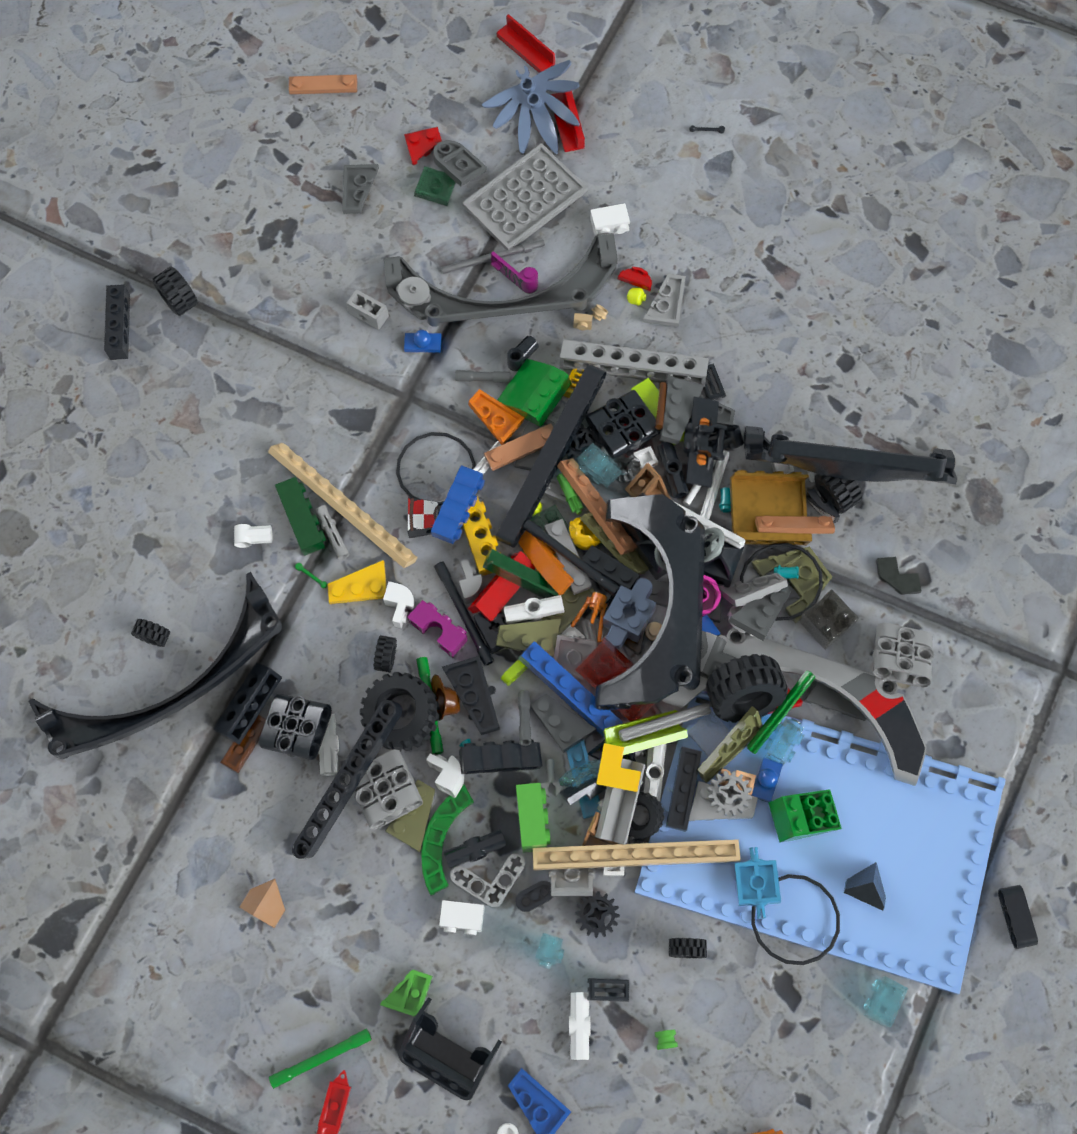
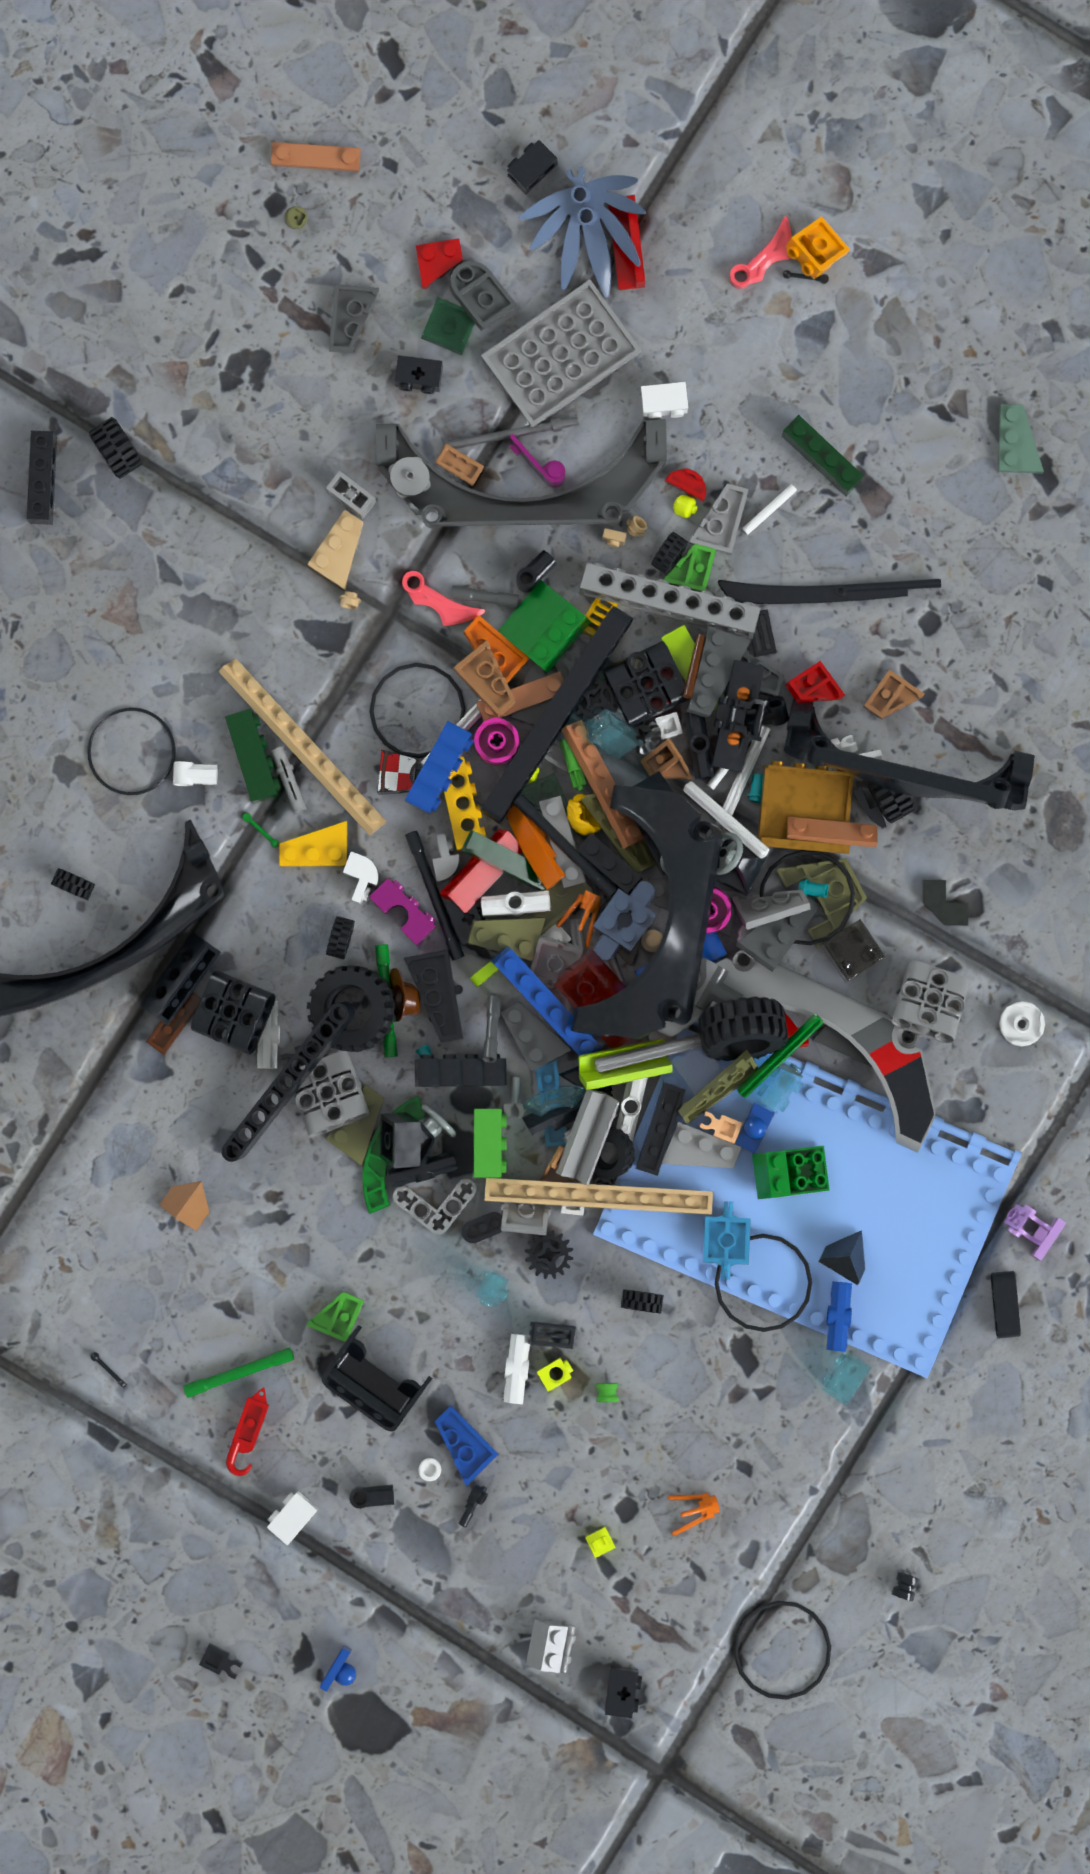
camera: 10 degrees right, 15 degrees up
blue tile [404,330,441,353] -> none
white brick [426,754,464,798] -> none
white brick [439,900,485,935] -> none
red panel [496,14,555,73] -> none
yellow tile [596,743,641,792] -> none
light grey gear [707,771,752,816] -> none
none -> black piece [87,708,176,795]
none -> black hinge [90,1352,127,1388]
none -> olive tile [284,206,308,229]
none -> tan wing [307,510,364,590]
none -> tan plate [339,592,361,609]
none -> black piece [380,1104,456,1168]
none -> black brick [395,355,443,394]
none -> coral piece [402,571,485,626]
none -> medium nougat plate [435,444,484,486]
none -> medium nougat wing [453,640,515,718]
none -> dark pink brick [474,718,519,766]
none -> black brick [507,140,558,195]
none -> neon yellow brick [537,1357,573,1392]
none -> black tyre [651,532,688,575]
none -> bright green wing [664,544,716,592]
none -> black piece [718,579,941,604]
none -> coral piece [729,216,792,289]
none -> white bar [742,484,797,535]
none -> dark green brick [782,415,864,497]
none -> light orange plate [785,216,850,279]
none -> red wing [785,661,845,703]
none -> blue piece [826,1281,852,1352]
none -> medium nougat wing [863,669,924,720]
none -> sand green wing [998,404,1044,474]
none -> white plate [999,1001,1045,1047]
none -> lavender tile [1004,1204,1066,1261]

